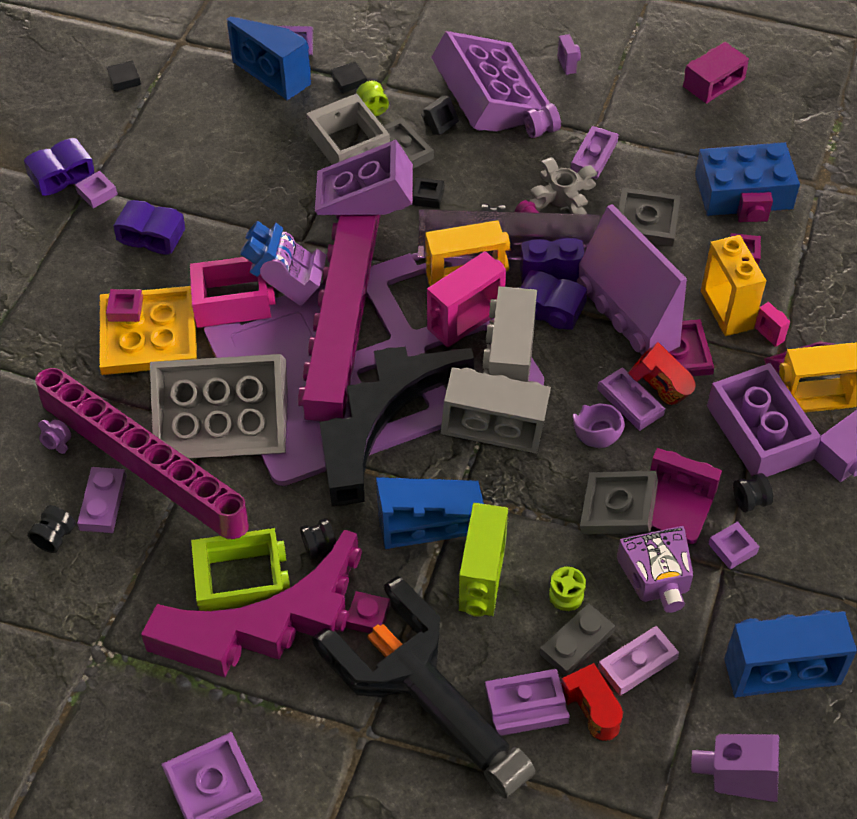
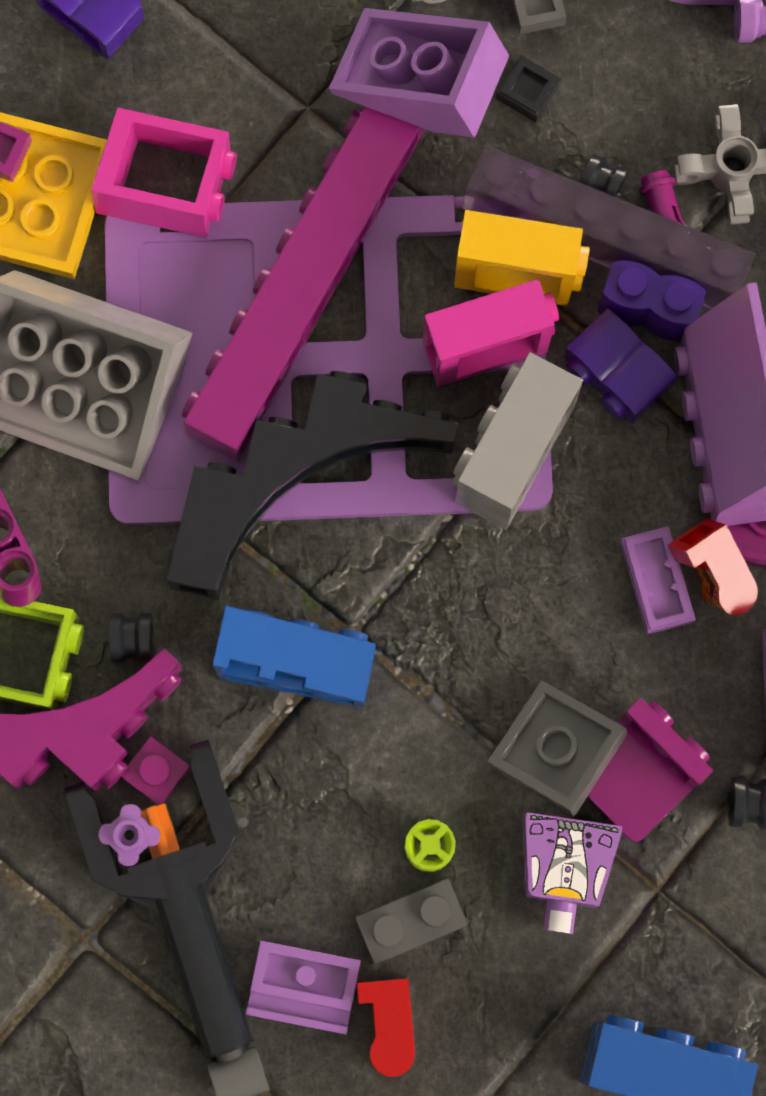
camera: 20 degrees right, 25 degrees up
hips [240,221,327,306] -> none
light grey brick [440,367,551,453] -> none
lime window [459,502,508,617] -> none
medium lavender hair [572,403,625,449] -> none
lavender plate [598,626,679,696] -> none
medium lavender plate [708,522,759,569] -> none
none -> medium lavender plate [99,804,160,866]

